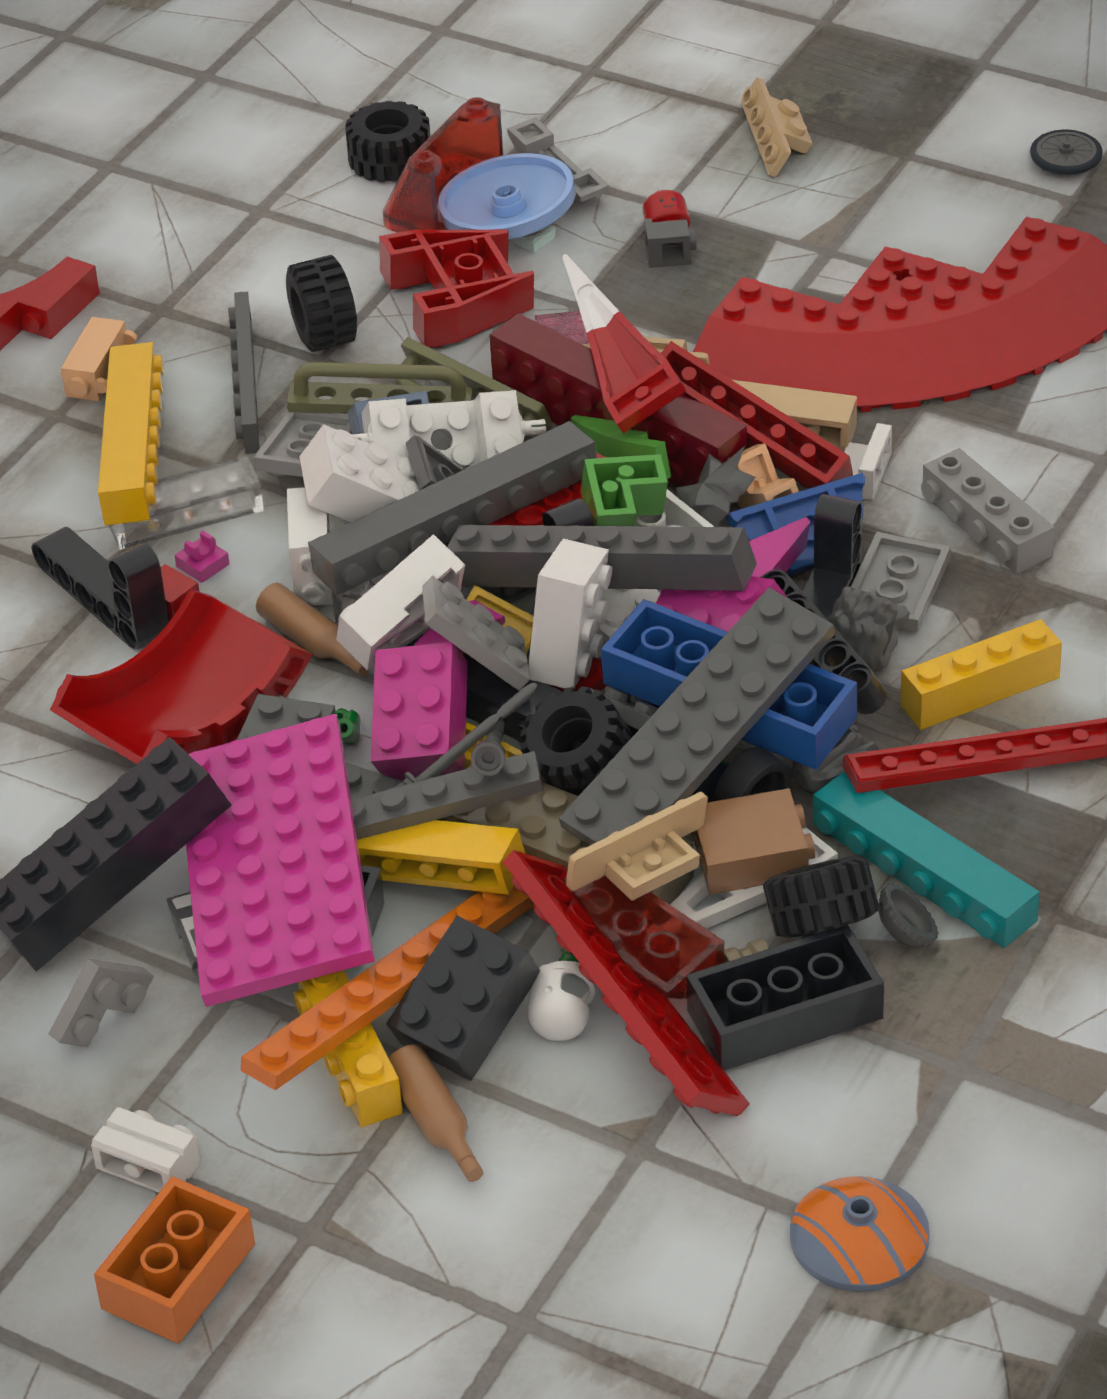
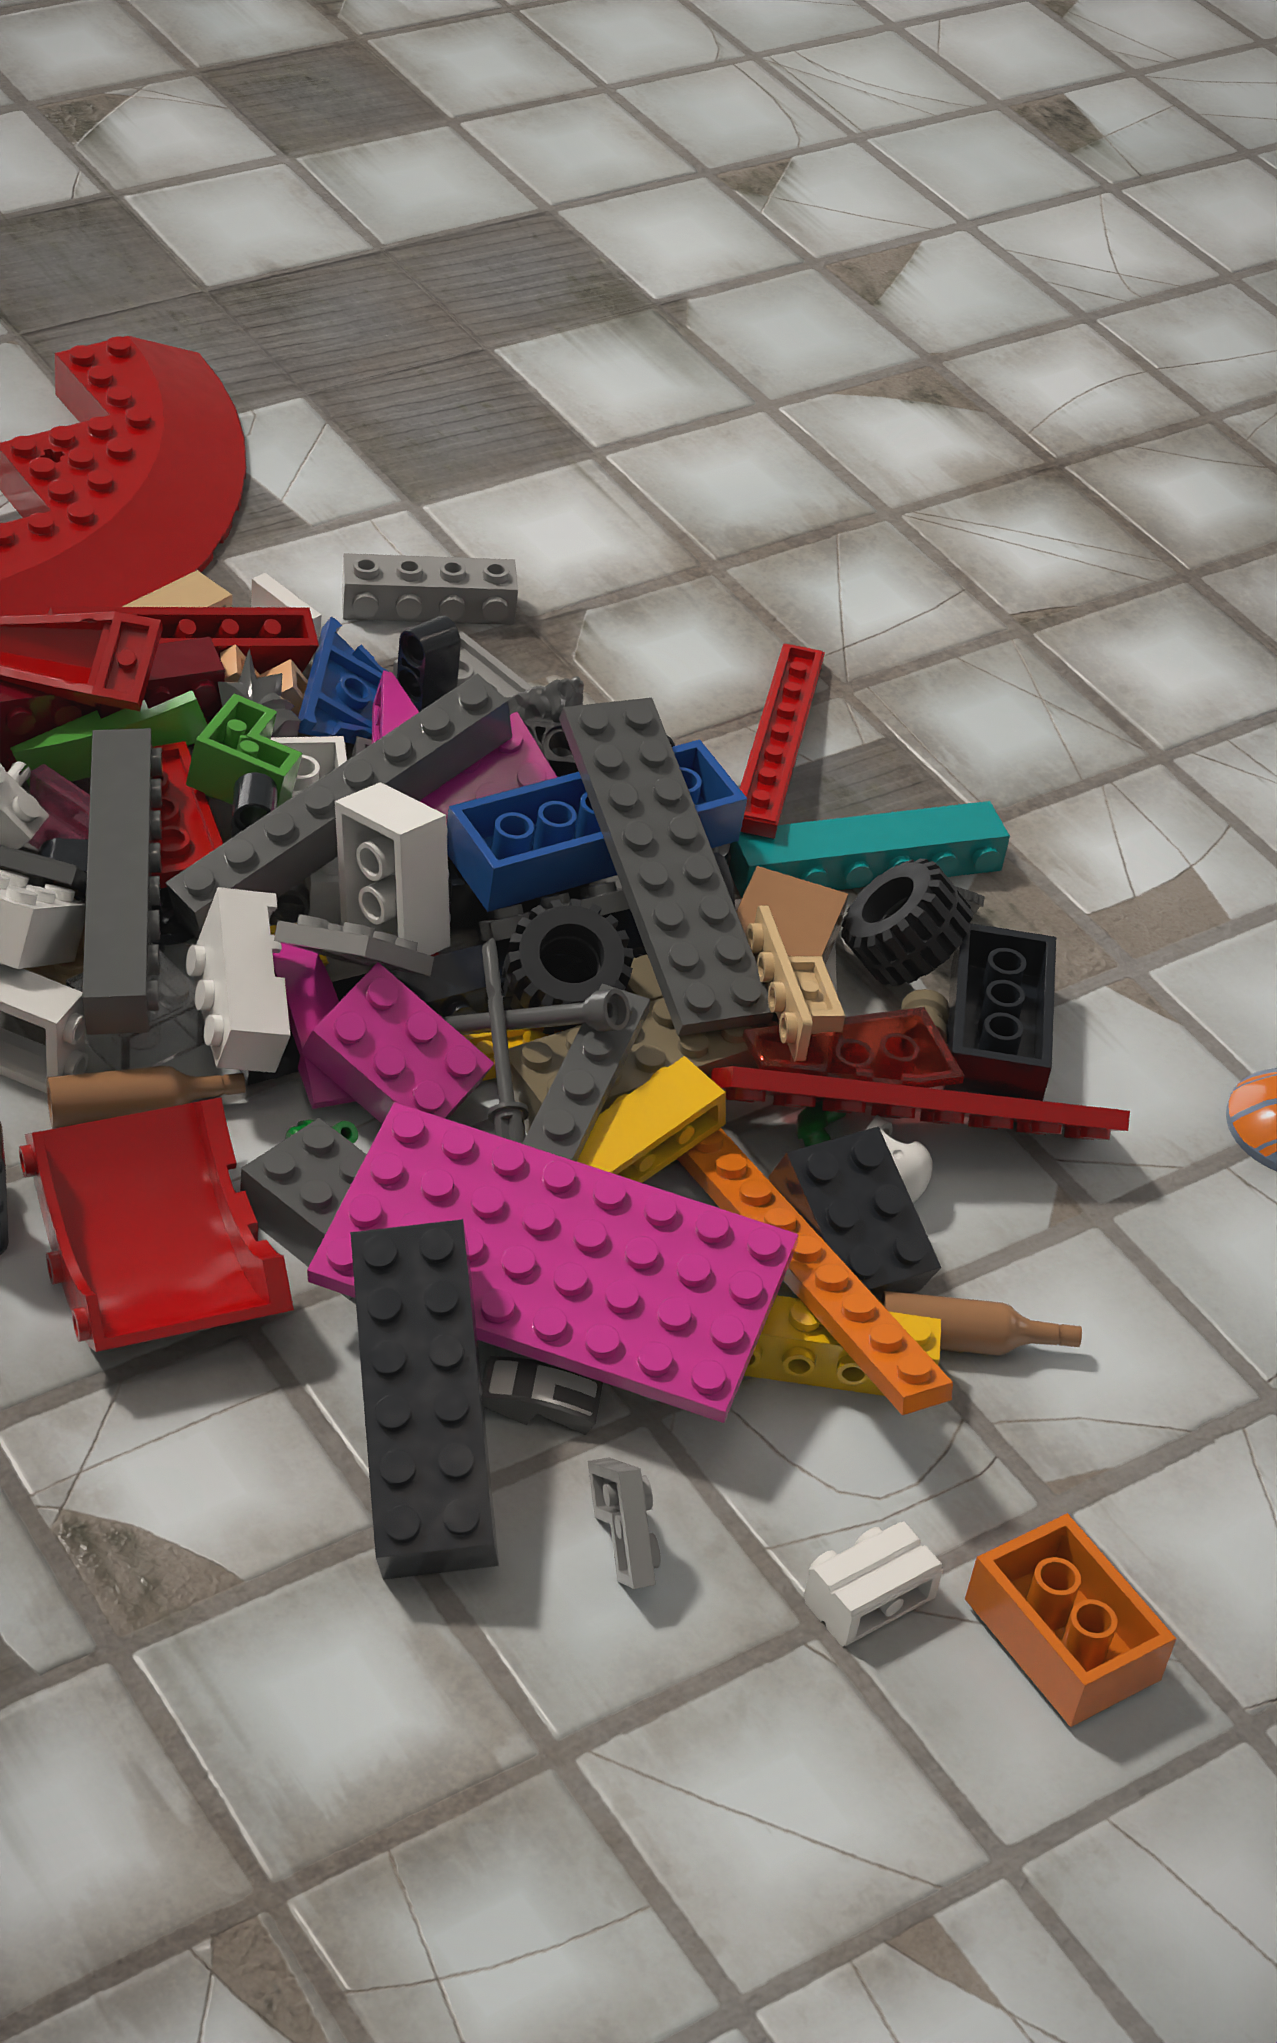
camera: 70 degrees left, 0 degrees up
yellow brick [900,619,1062,730] -> none

